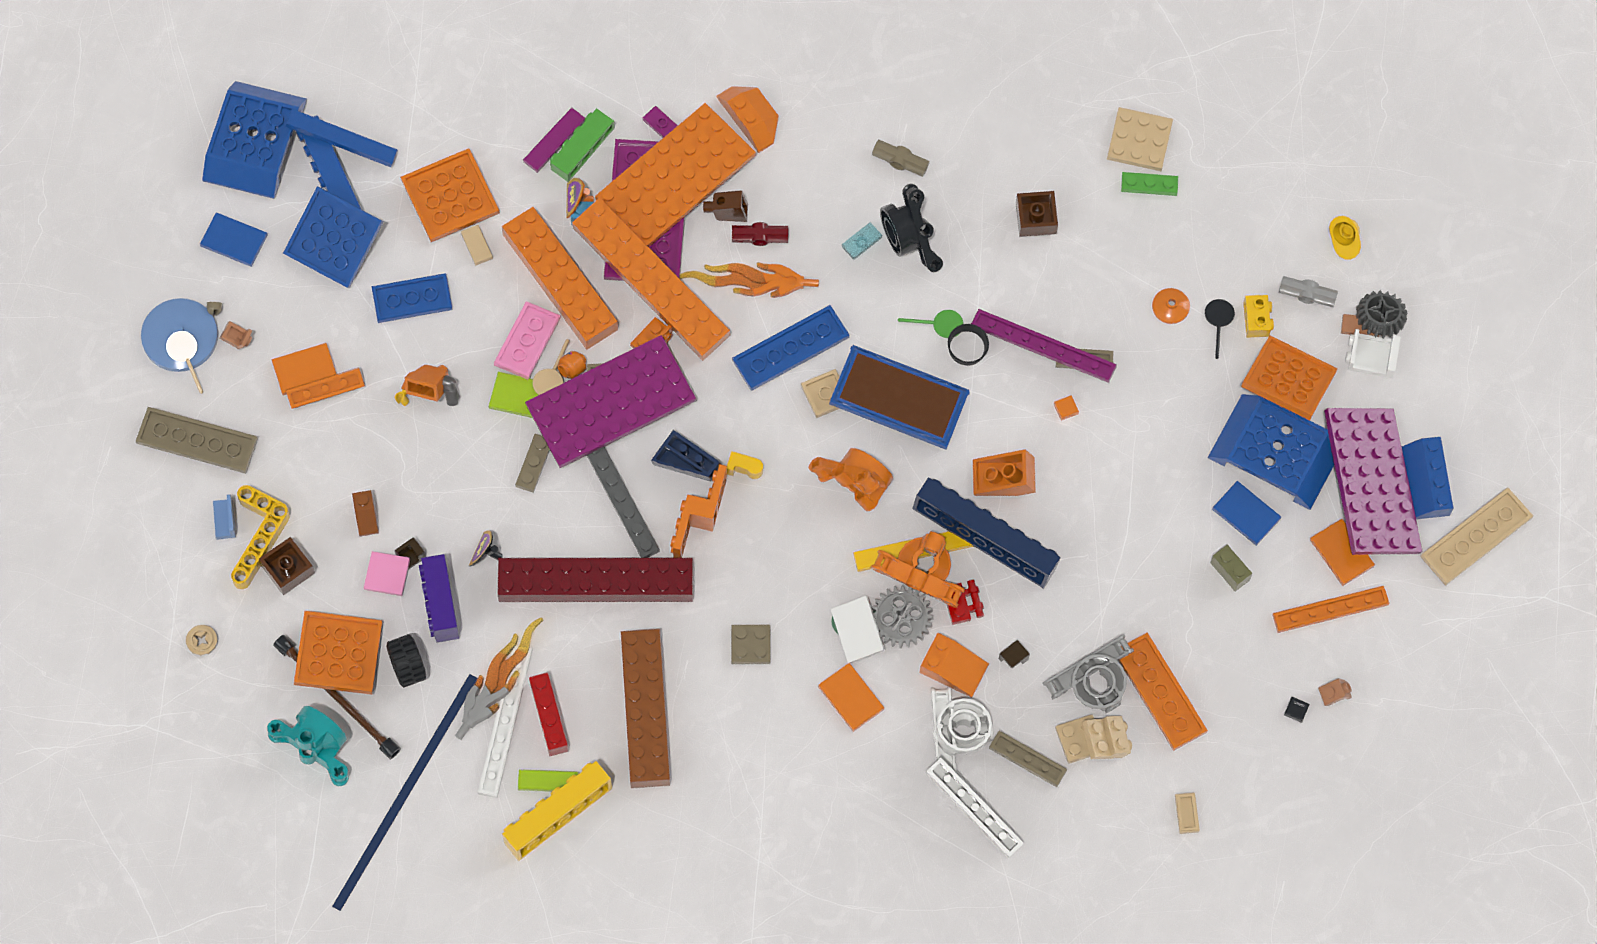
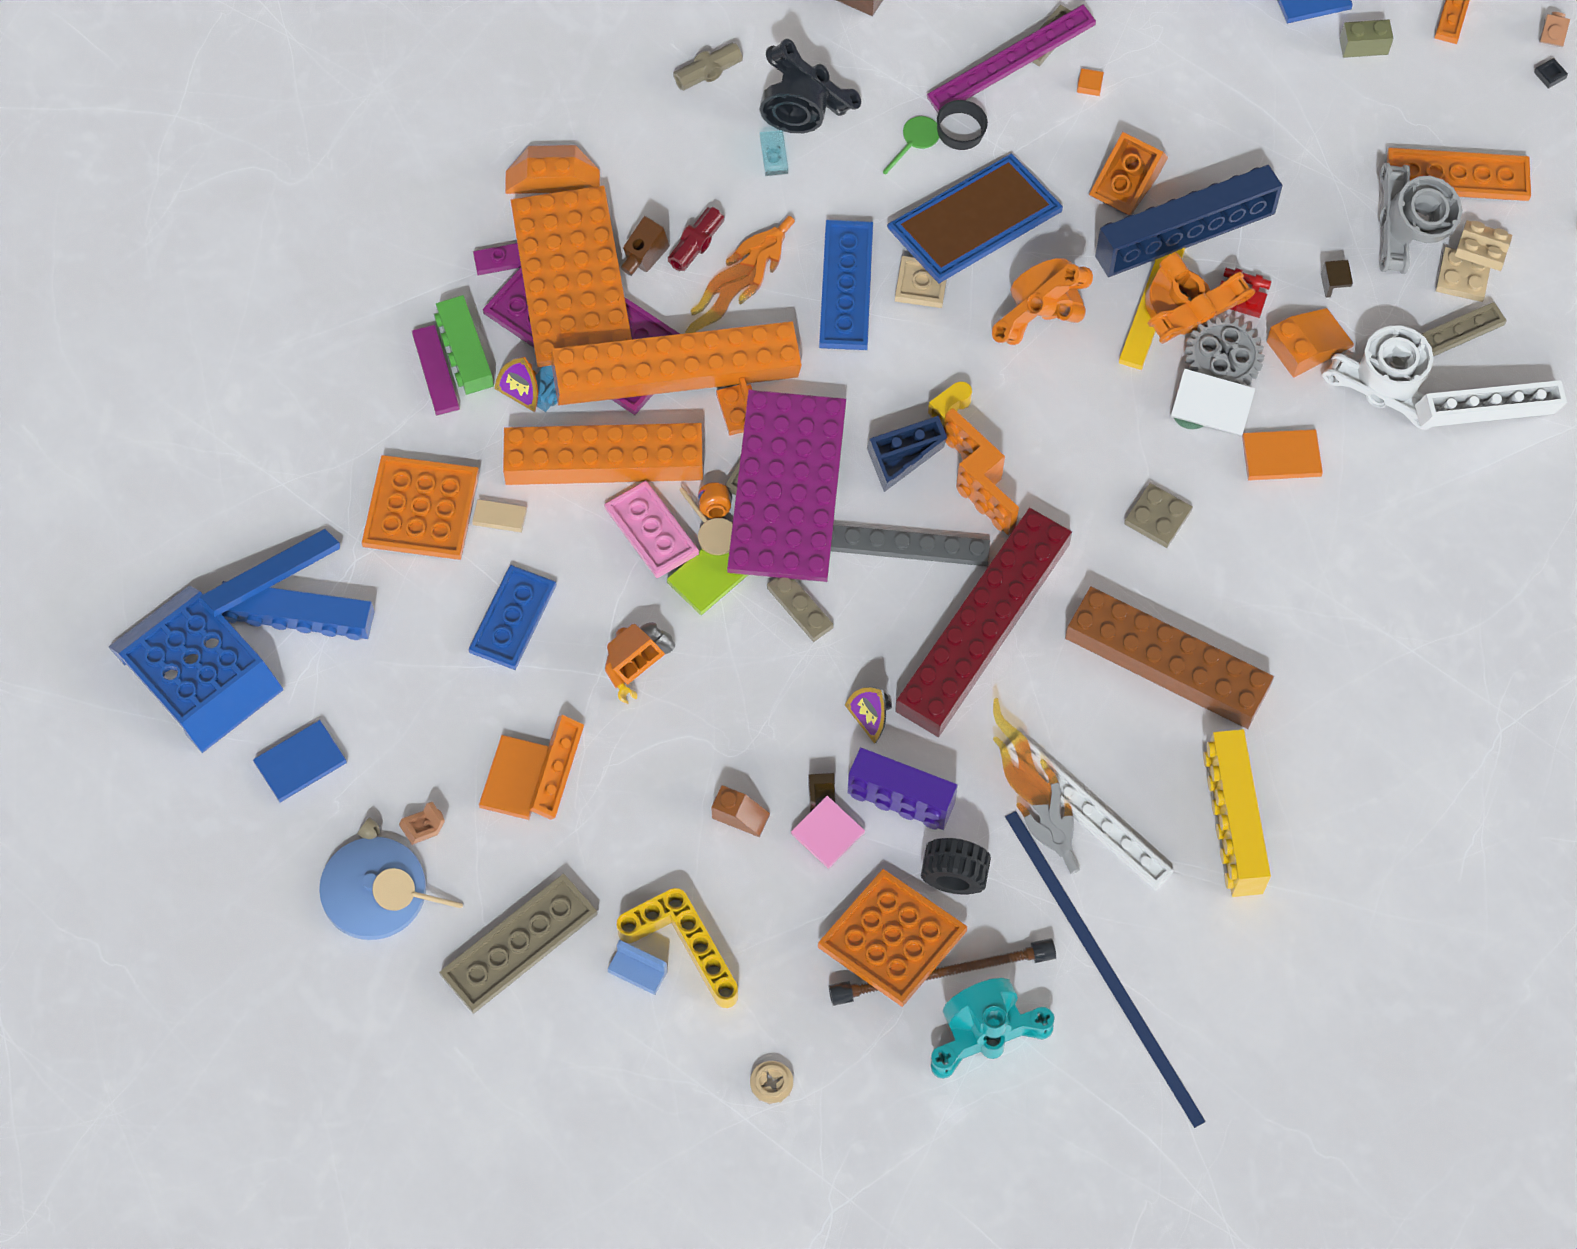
camera: 55 degrees left, 5 degrees down
reddish brown brick [259,537,315,595] -> none
blue plate [283,186,384,288] -> none
lime tile [518,770,578,792] -> none
red brick [529,672,568,757] -> none

